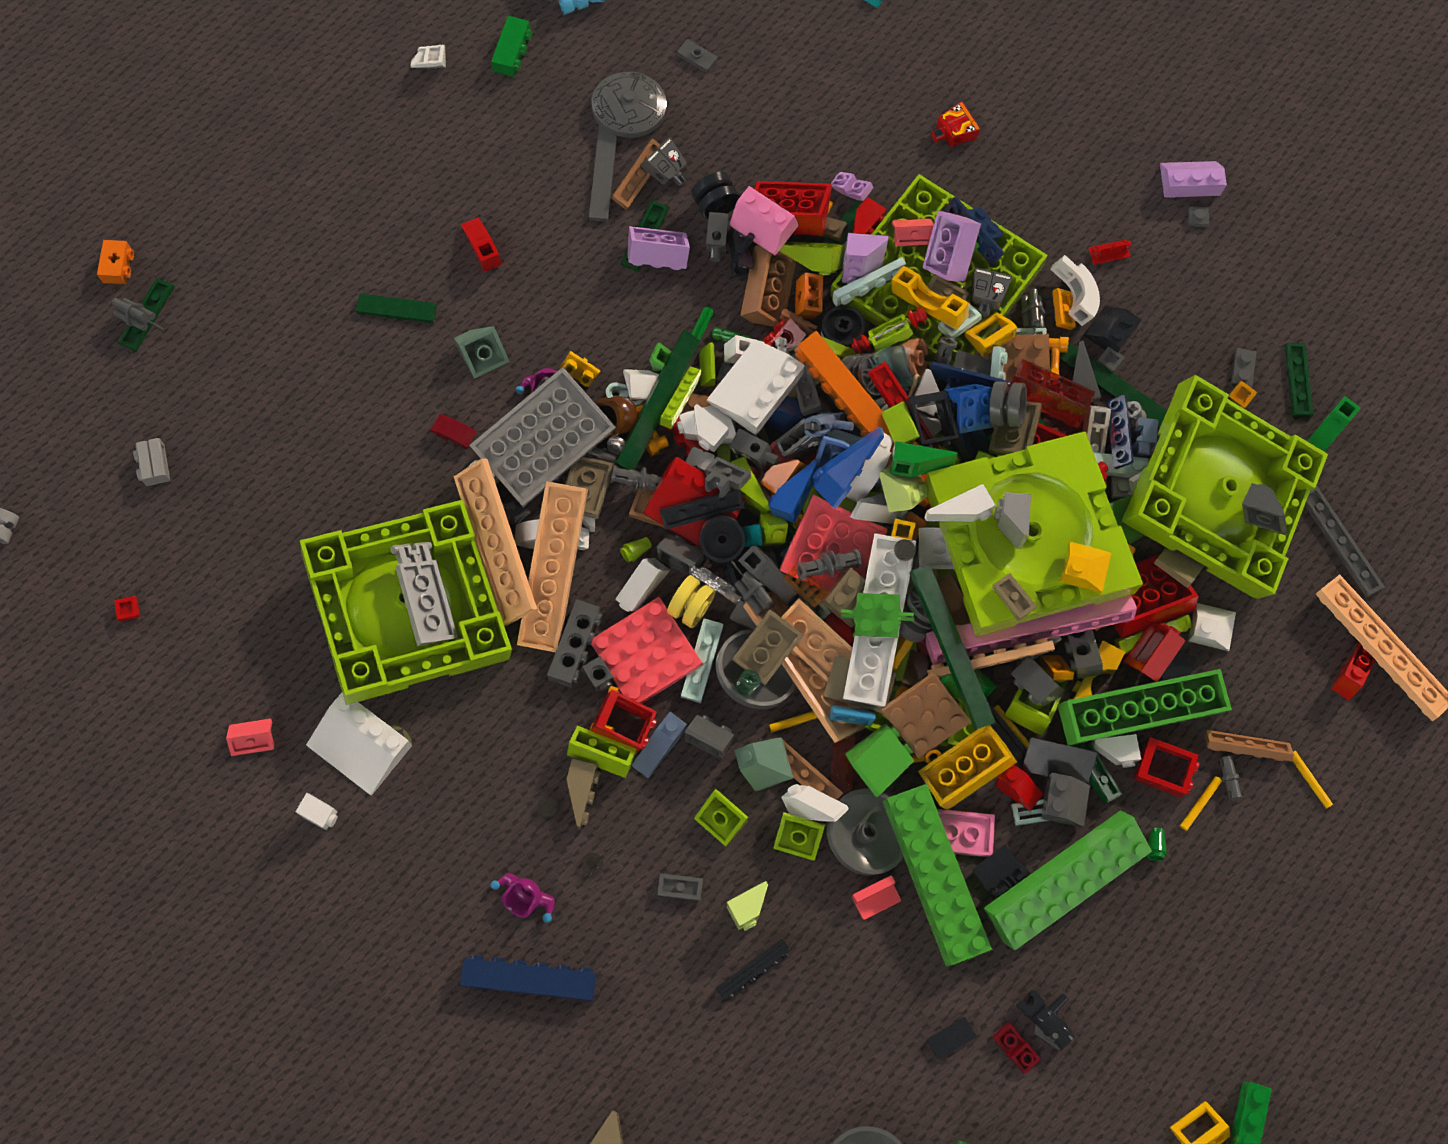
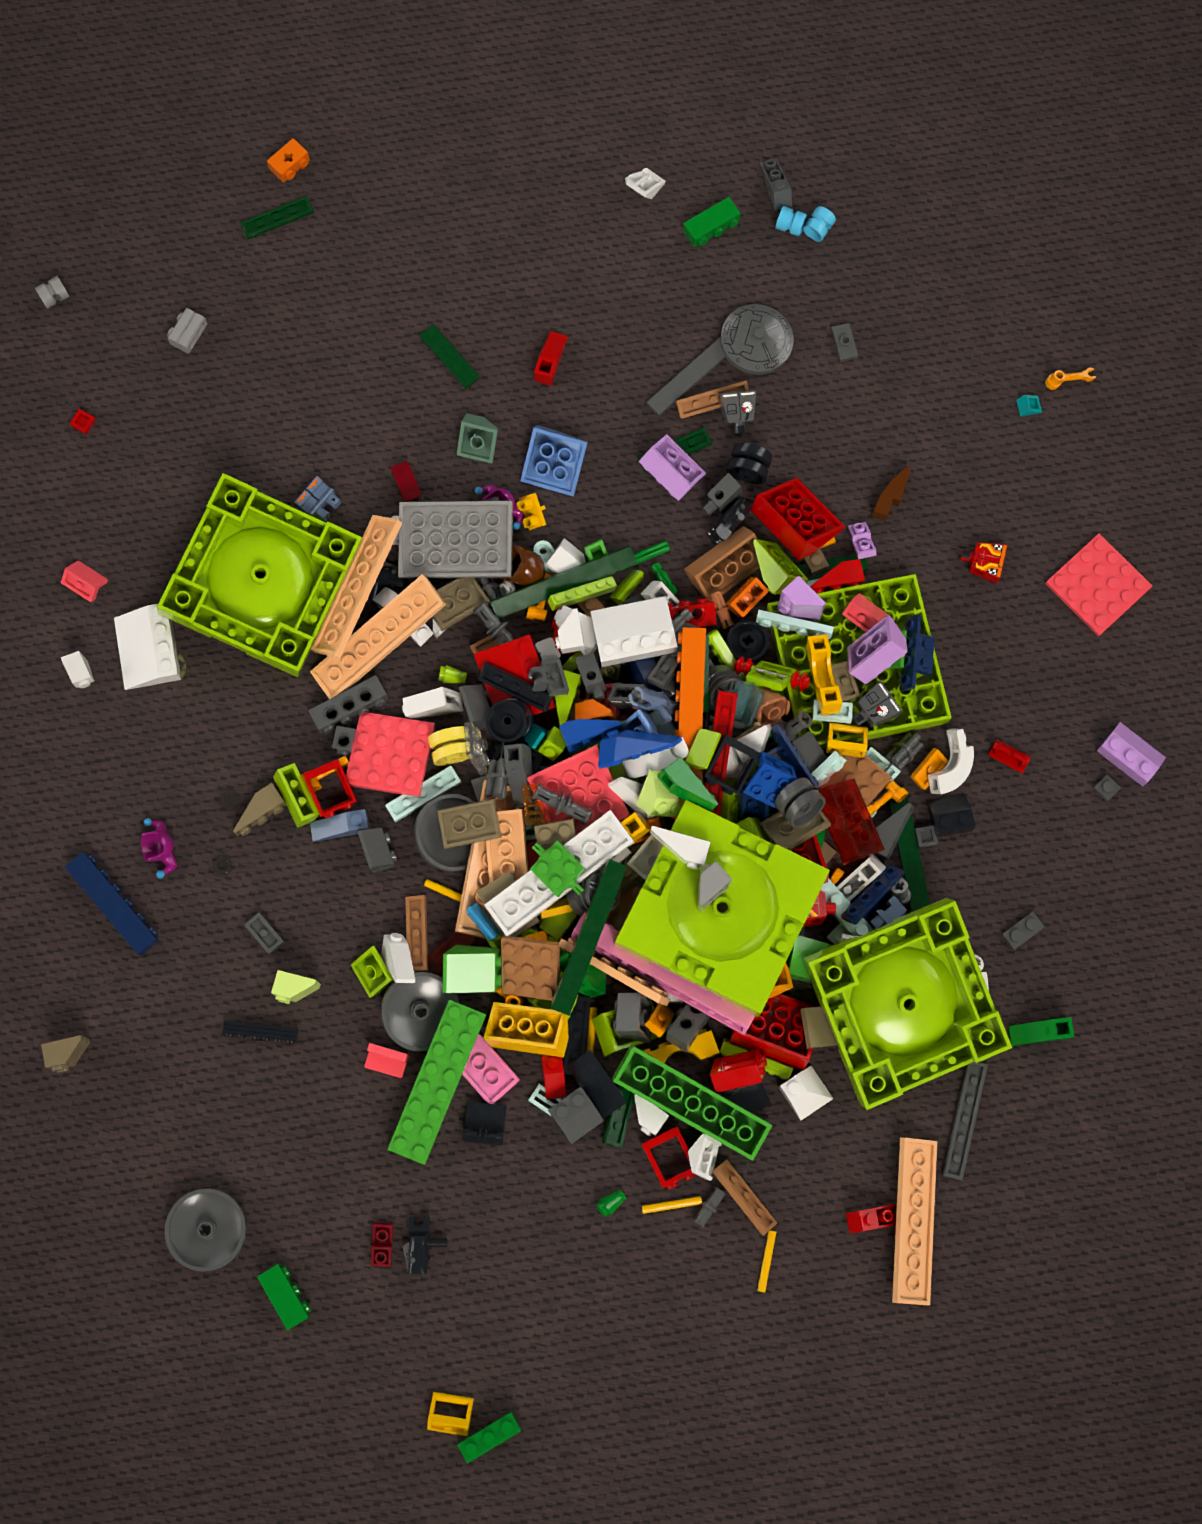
camera: 45 degrees right, 5 degrees up
dark grey piece [112,298,164,331] -> none
light grey hinge [391,542,458,646] -> none
lime slope [694,789,748,847] -> none
bright pink slope [729,186,799,256] -> none
sand green slope [734,737,794,792] -> none
clear green wheel [736,669,761,696] -> none
clear smoke tile [894,539,915,561] -> none
dark brown tile [901,649,930,689] -> none
black tile [927,1017,976,1059] -> none
bright green brick [984,810,1152,951] -> none
dark tan plate [992,573,1037,621] -> none
yellow slope [1060,542,1111,593] -> none
light orange plate [1228,381,1257,408] -> none
dark grey slope [1242,483,1287,535] -> none
dark green tile [1284,343,1314,417] -> none
none -> sand blue hips [294,476,341,522]
none -> medium blue slope [520,425,588,496]
none -> white slope [688,1133,722,1181]
none -> reddish brown slope [872,467,911,521]
none -> coral plate [1045,534,1152,636]

